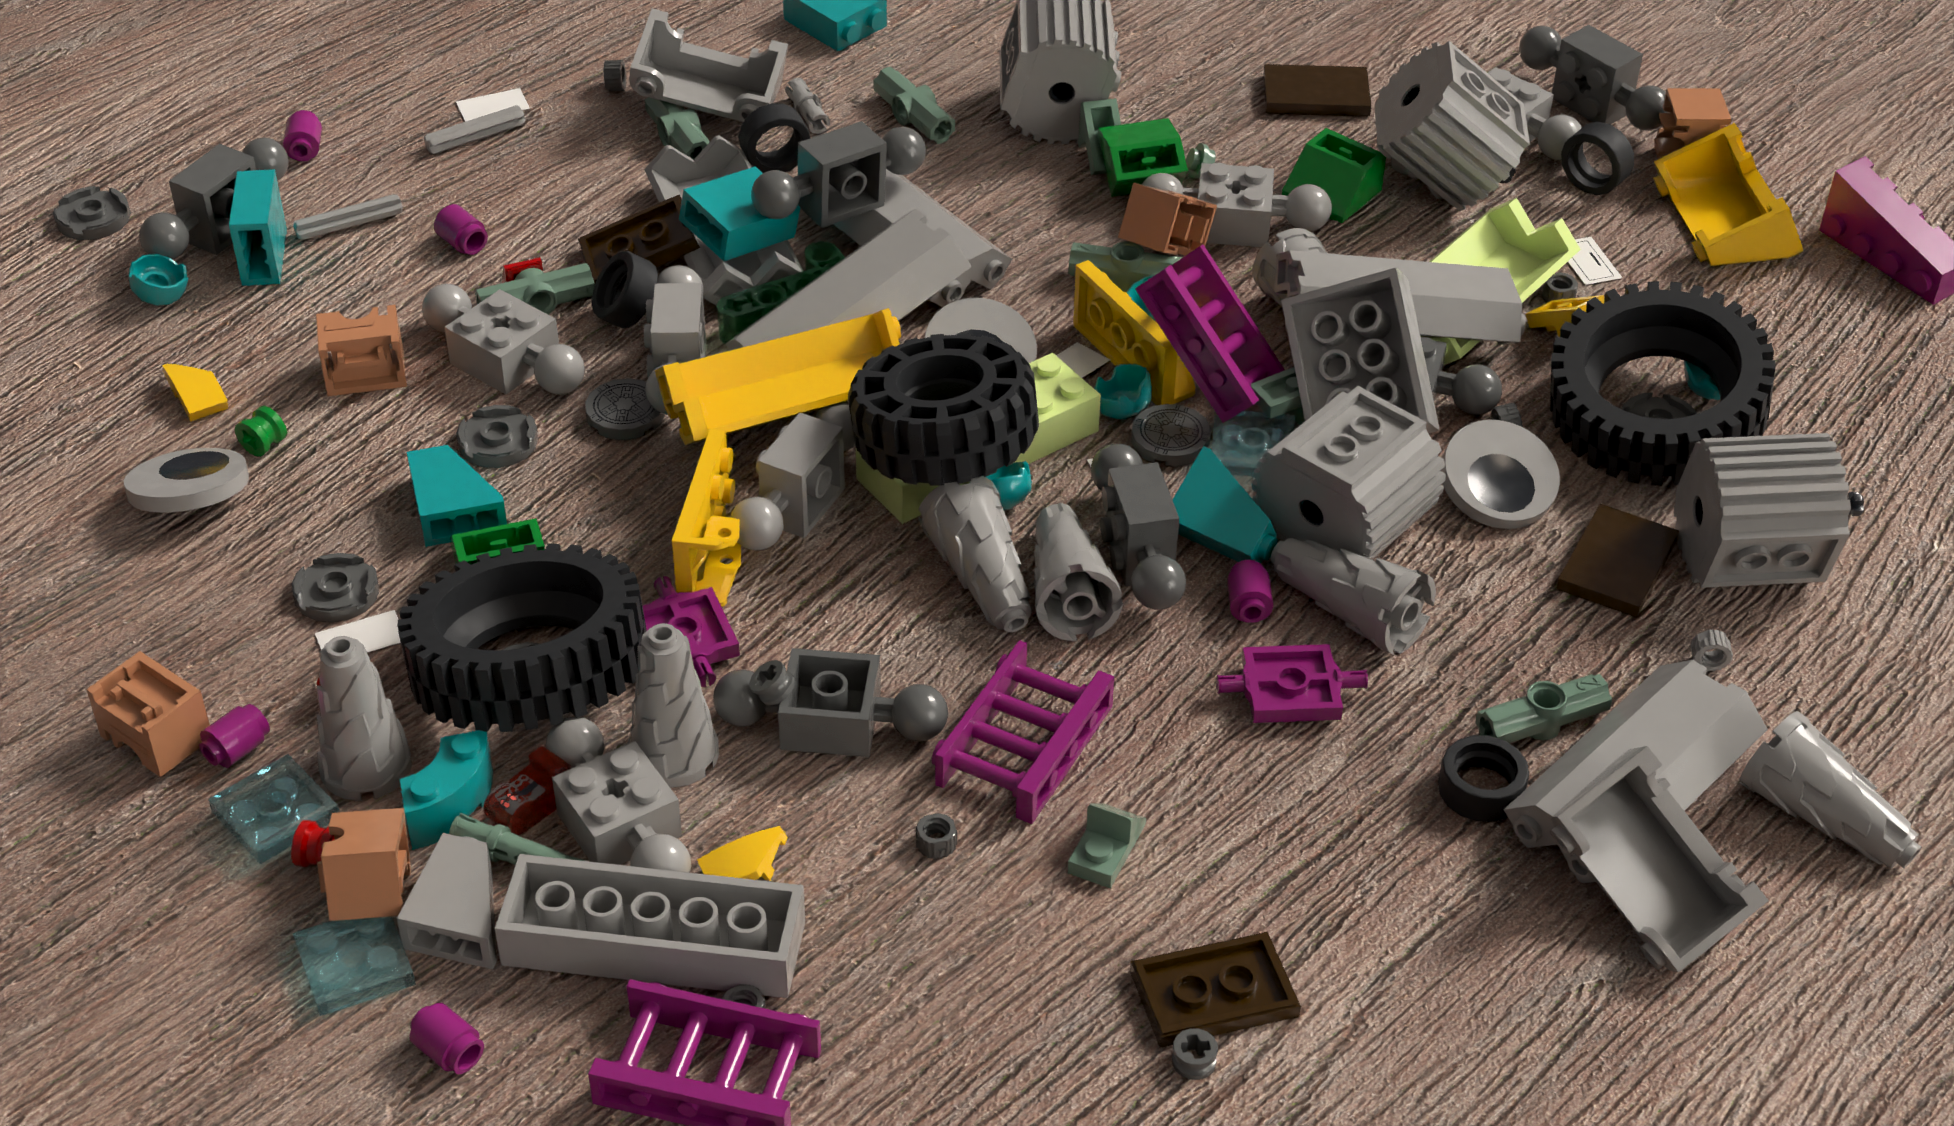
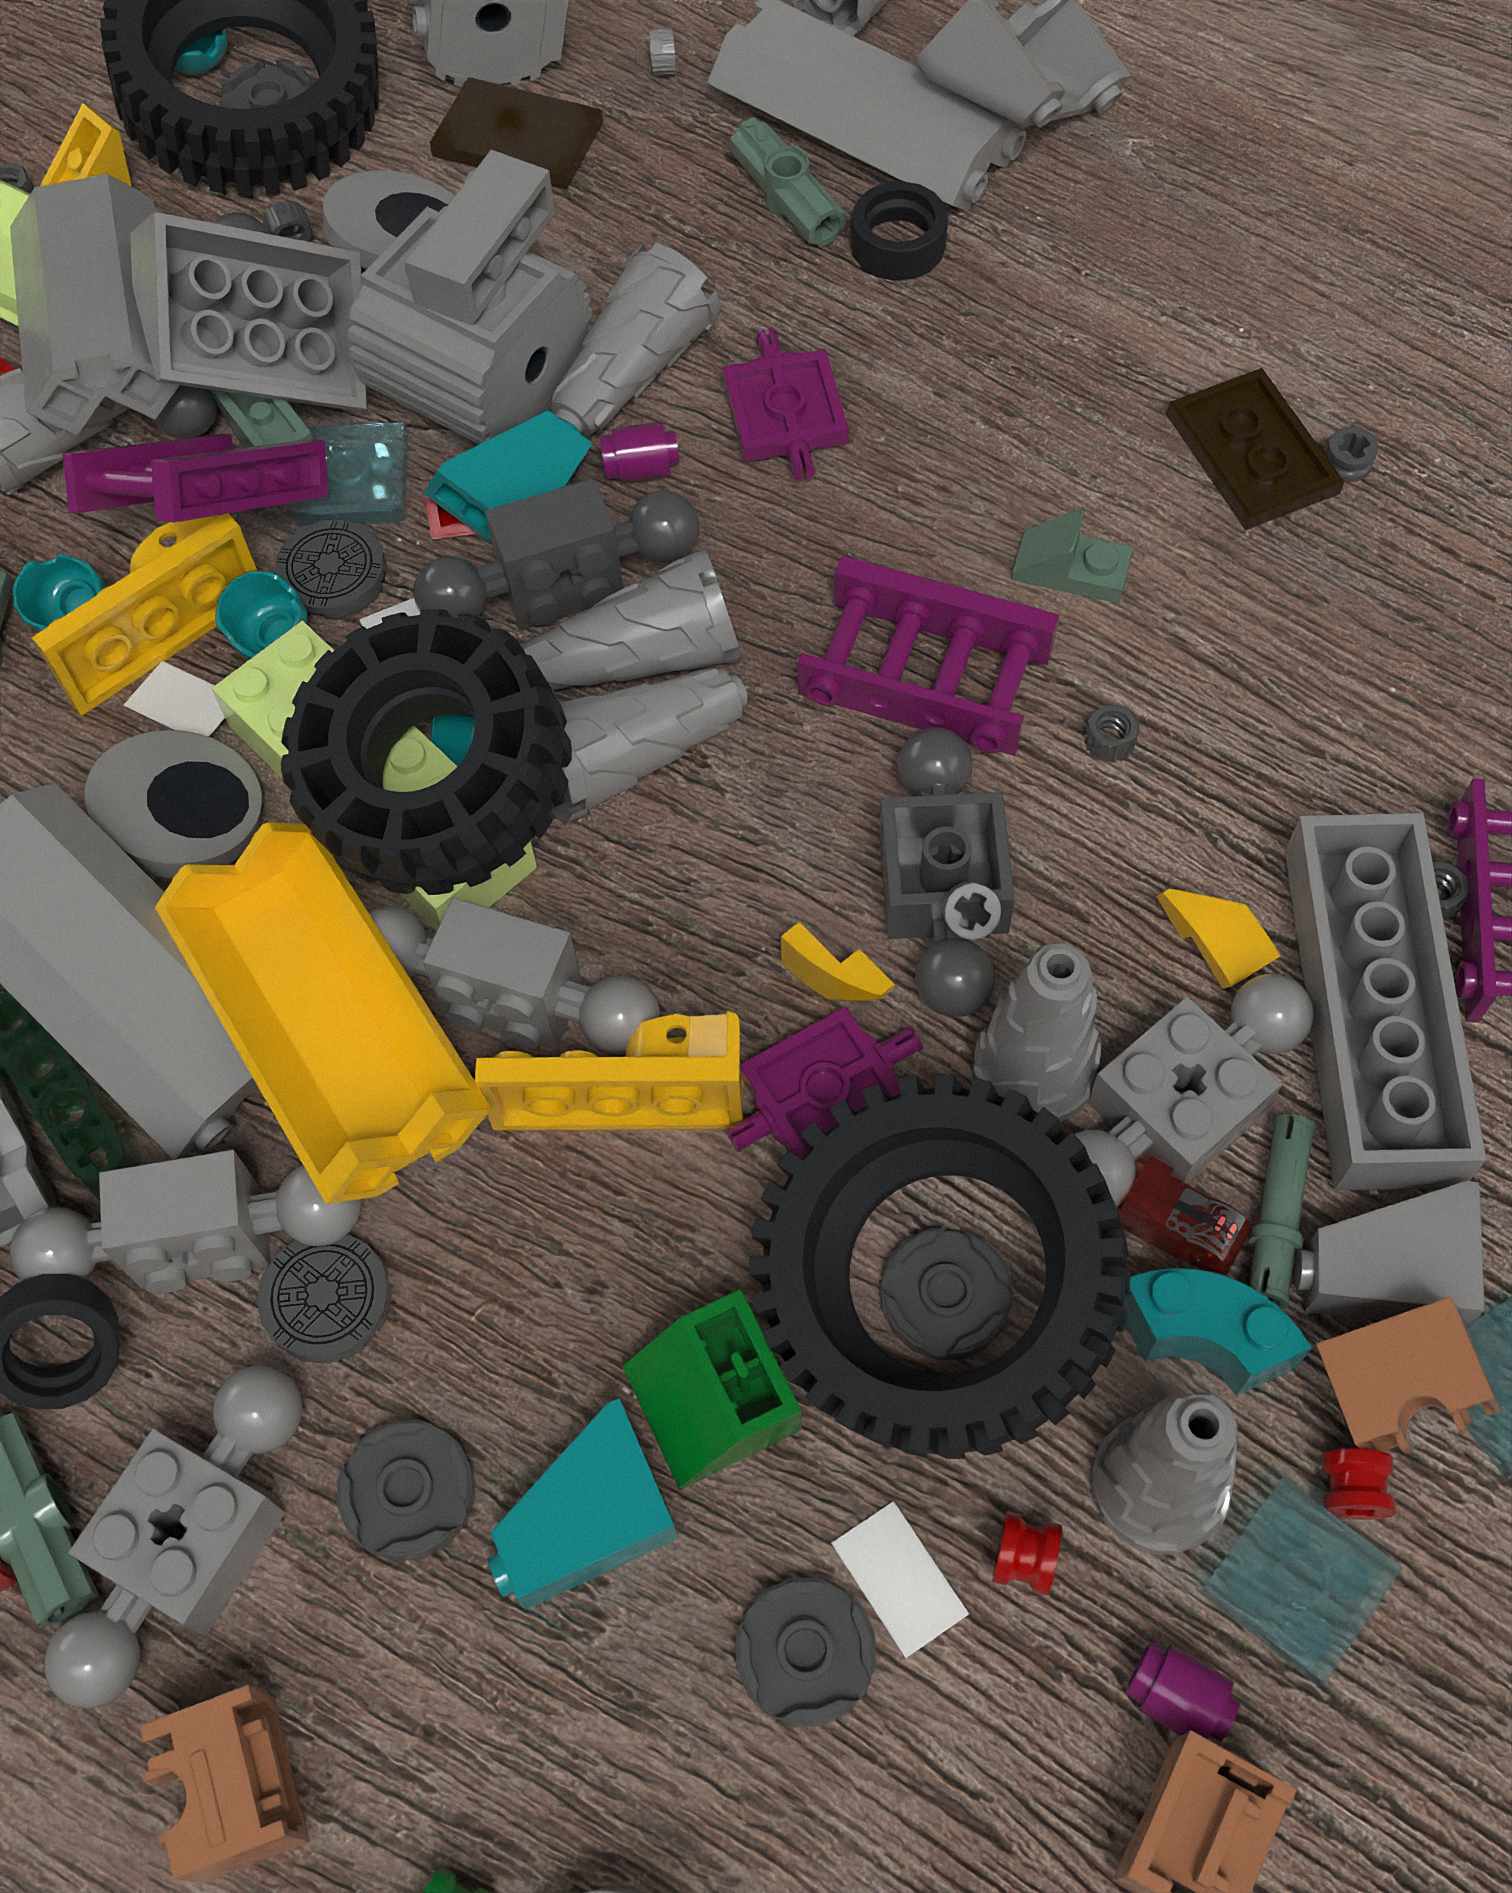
camera: 95 degrees left, 20 degrees up
none -> light grey brick [405,149,555,326]
none -> yellow slope [781,922,895,1001]

